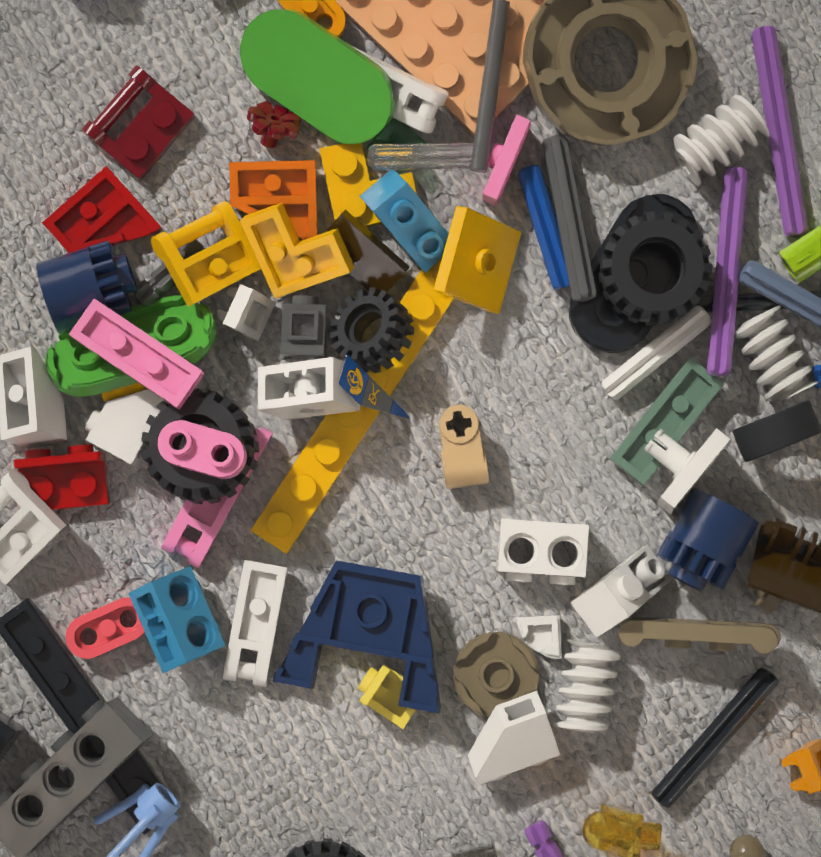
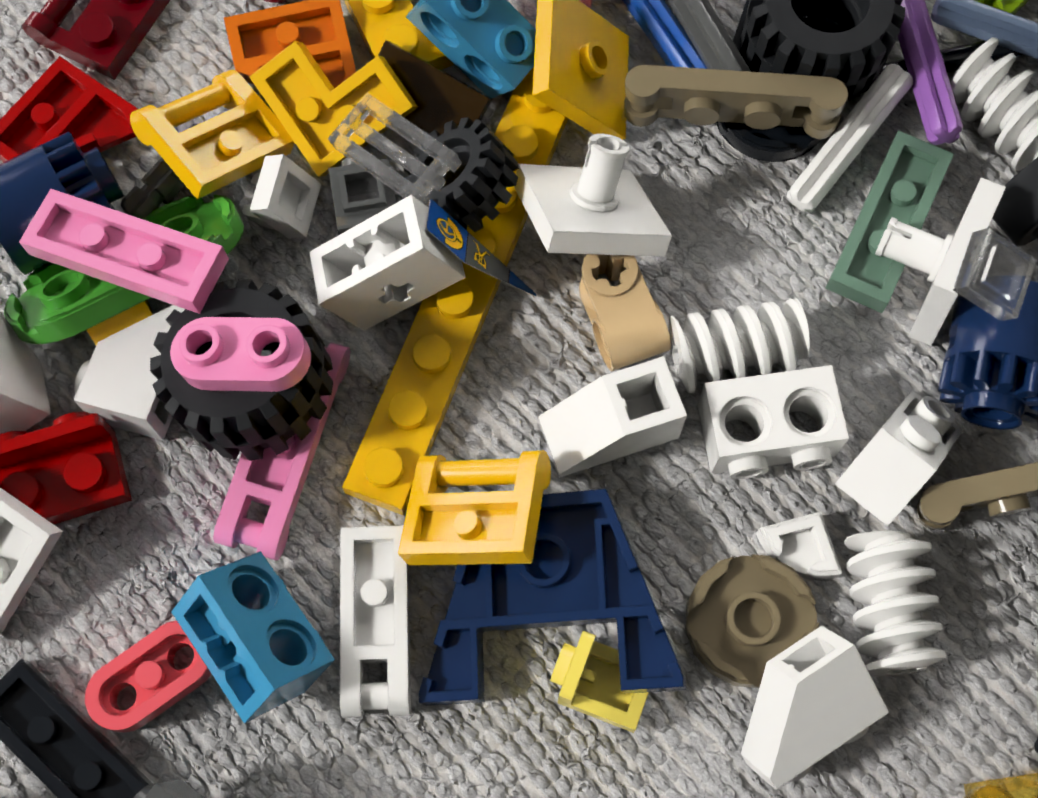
camera: 15 degrees left, 15 degrees down
none -> clear tile [328,93,462,206]
none -> yellow plate [398,450,551,565]
none -> white tile [514,133,672,257]
none -> white slope [538,356,687,478]
none -> dark tan plate [624,65,848,139]
none -> white piece [669,298,810,393]
none -> clear tile [953,228,1037,321]

